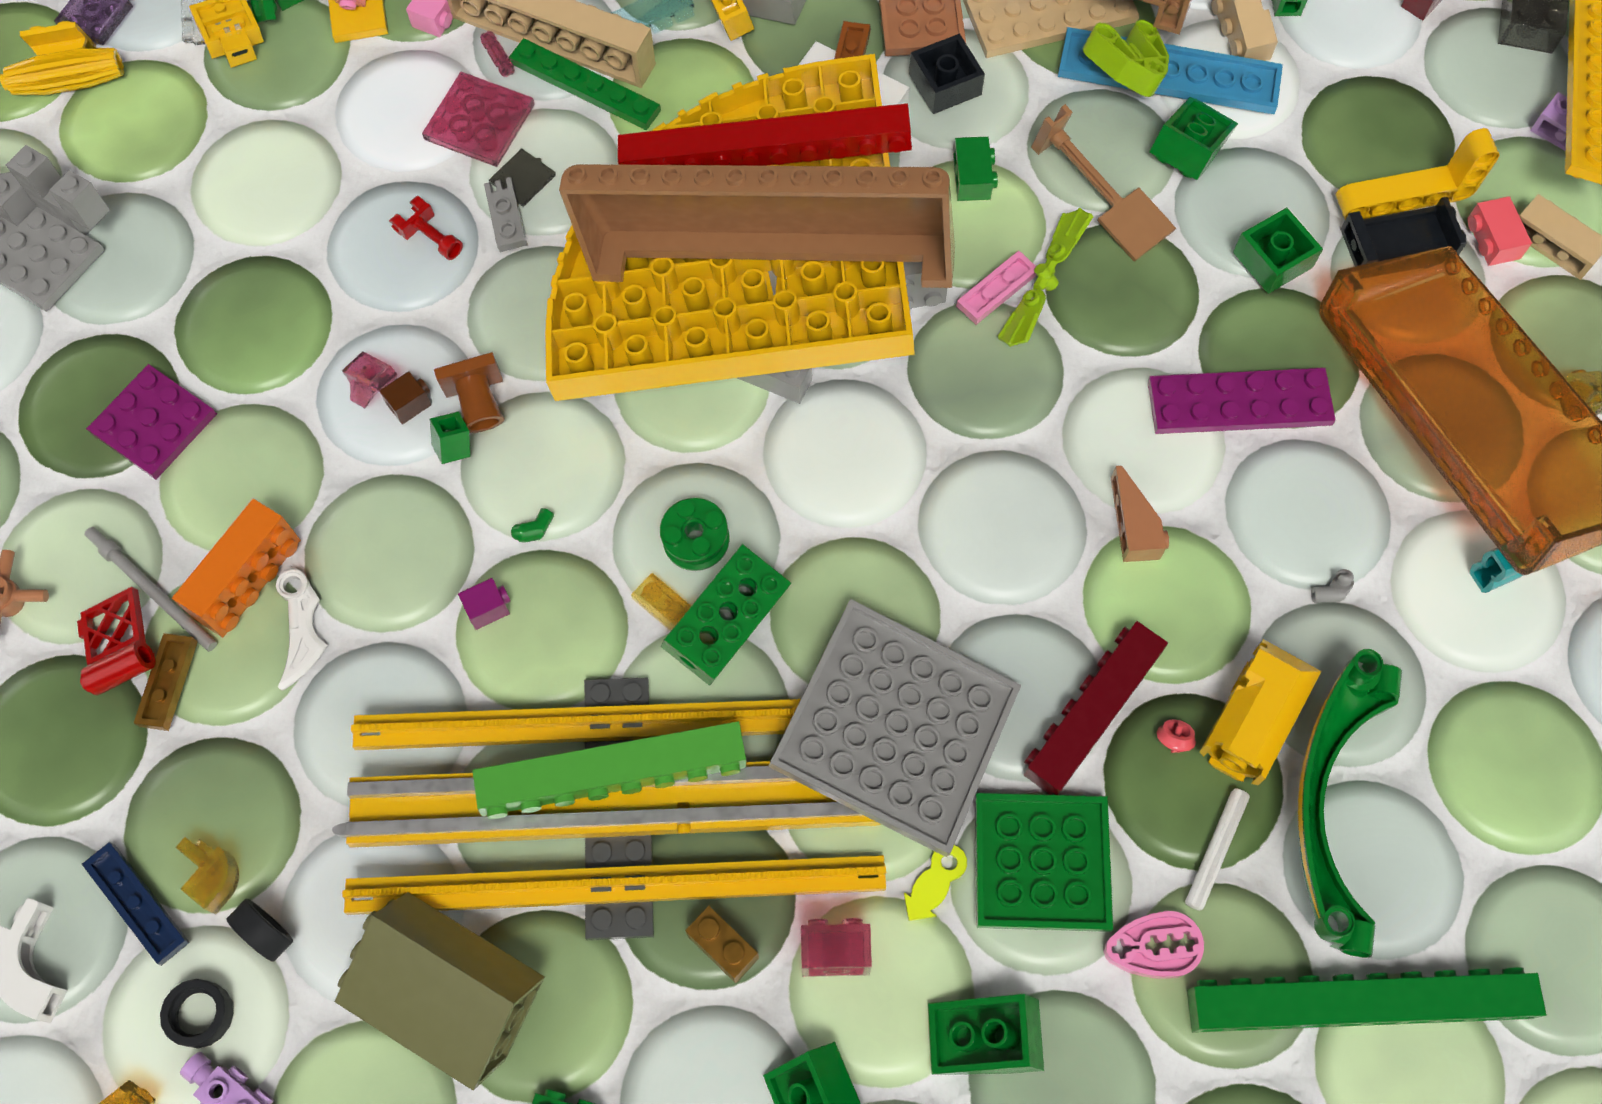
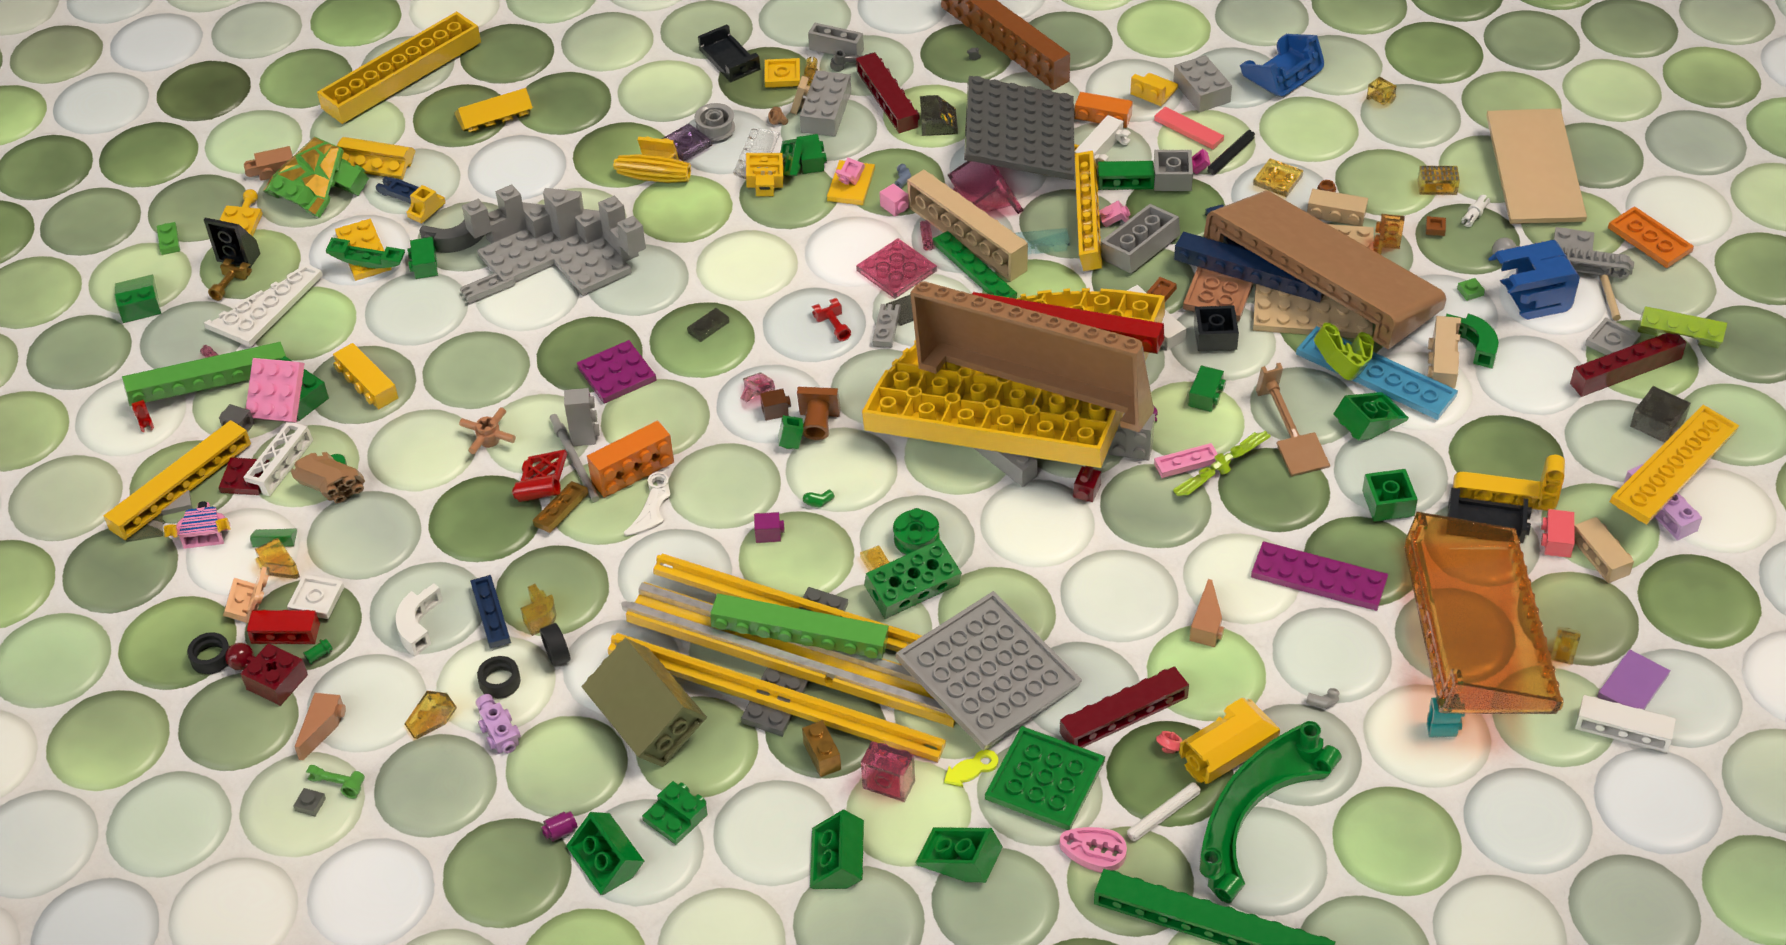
camera: 25 degrees right, 20 degrees down
none -> light grey brick [564,388,600,446]
none -> clear smoke plate [687,308,729,342]
none -> dark red brick [1073,466,1101,502]

